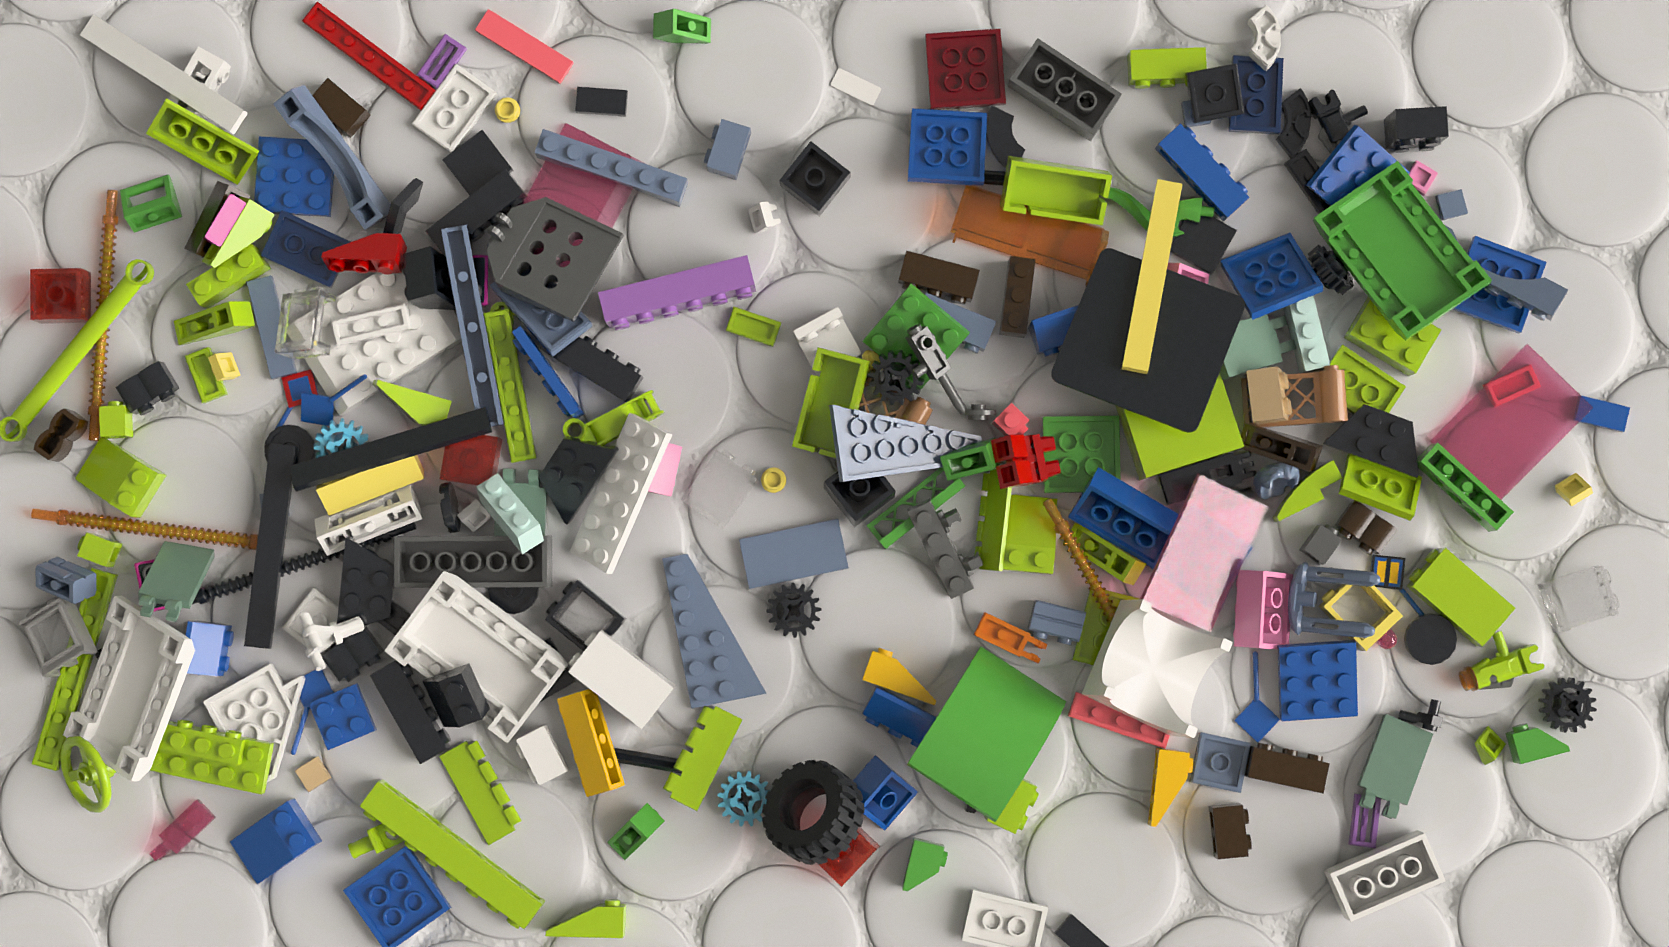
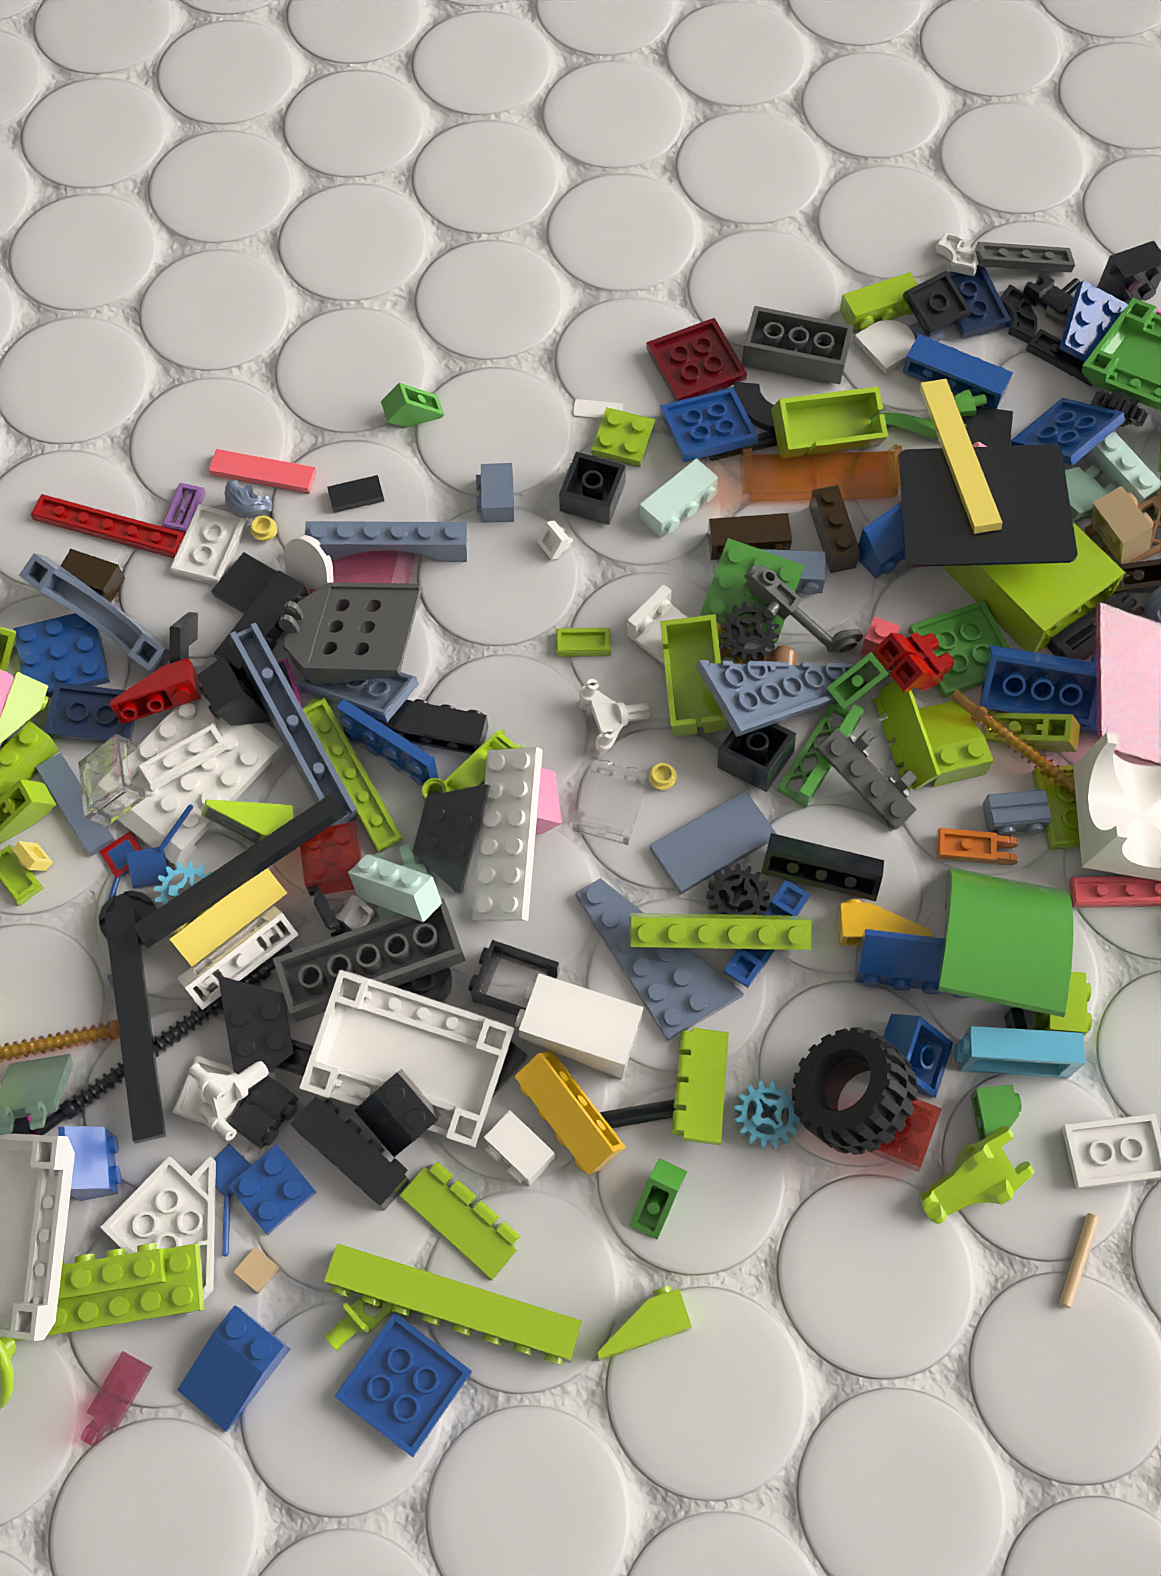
camera: 20 degrees left, 20 degrees down
medium lavender brick [598,255,756,331] -> none
none -> sand blue hair [224,480,272,517]
none -> white tile [284,535,333,591]
none -> white axle [577,679,650,758]
none -> lime plate [591,407,655,467]
none -> lime brick [629,913,812,950]
none -> light aqua brick [639,458,719,538]
none -> blue slope [723,880,811,988]
none -> black brick [761,833,884,902]
none -> white tile [854,320,915,374]
none -> lime animal [919,1126,1034,1224]
none -> medium azure window [954,1026,1085,1078]
none -> dark grey plate [974,242,1075,273]

